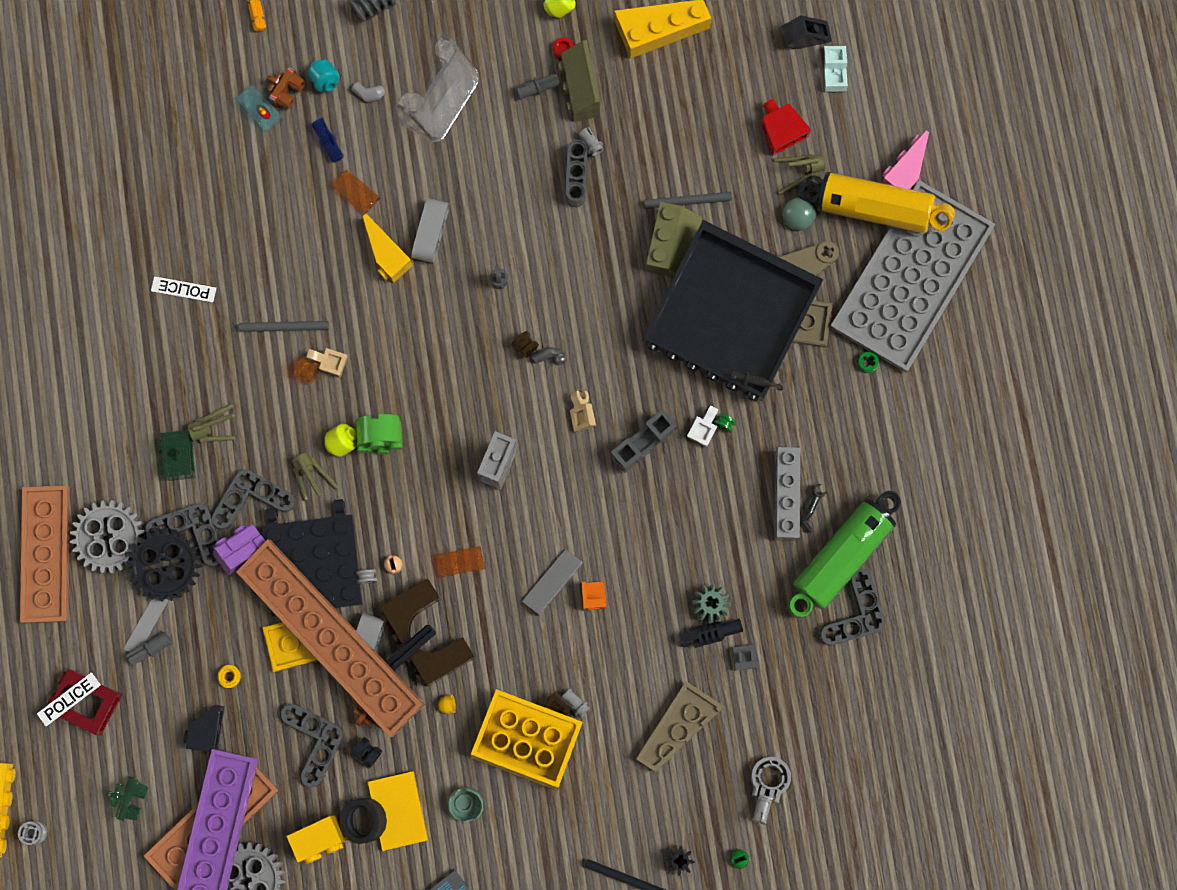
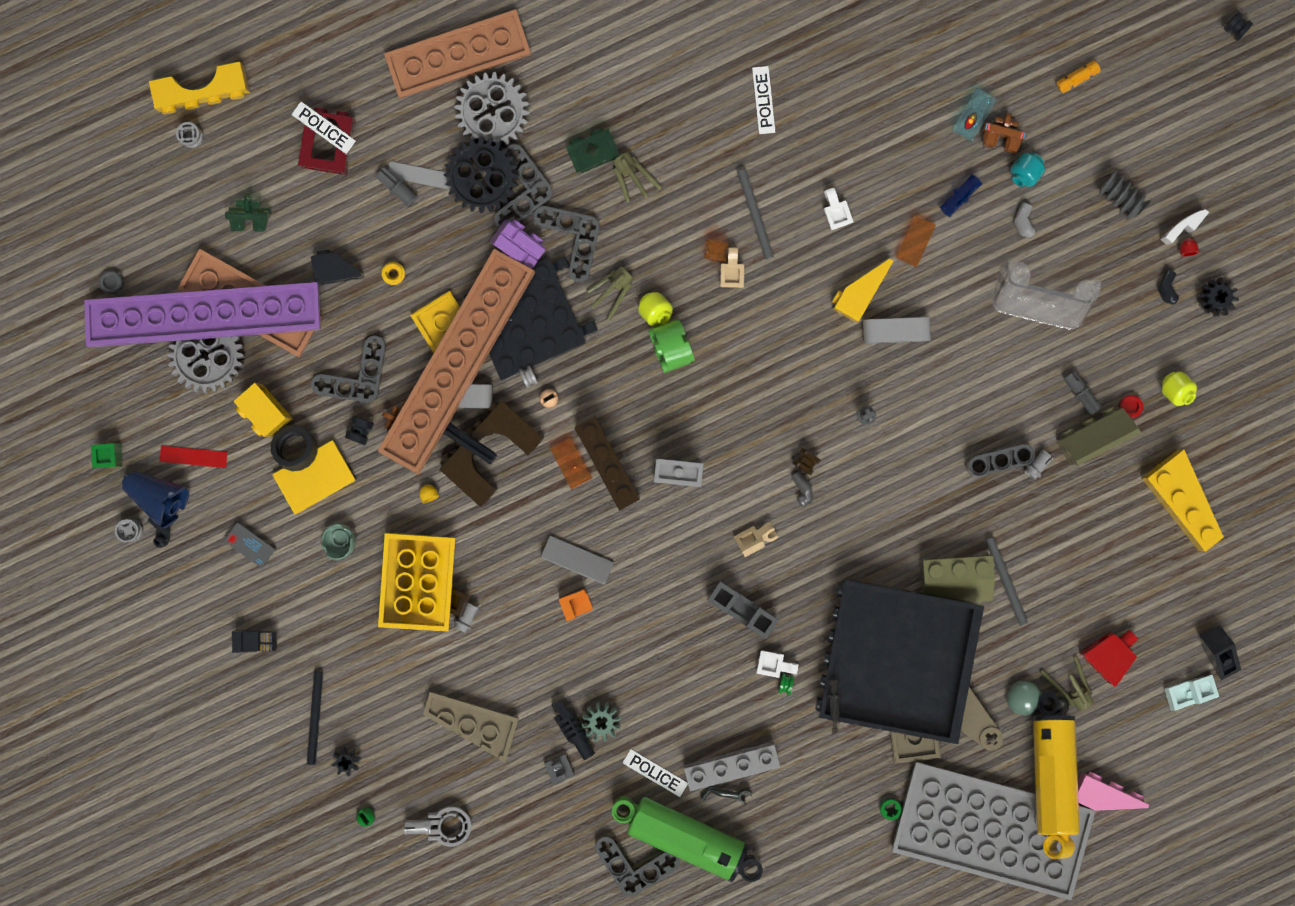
camera: 75 degrees right, 10 degrees up
none -> dark brown arch [574,417,640,511]
none -> white sticker [623,749,688,797]
none -> white plate [823,188,854,230]

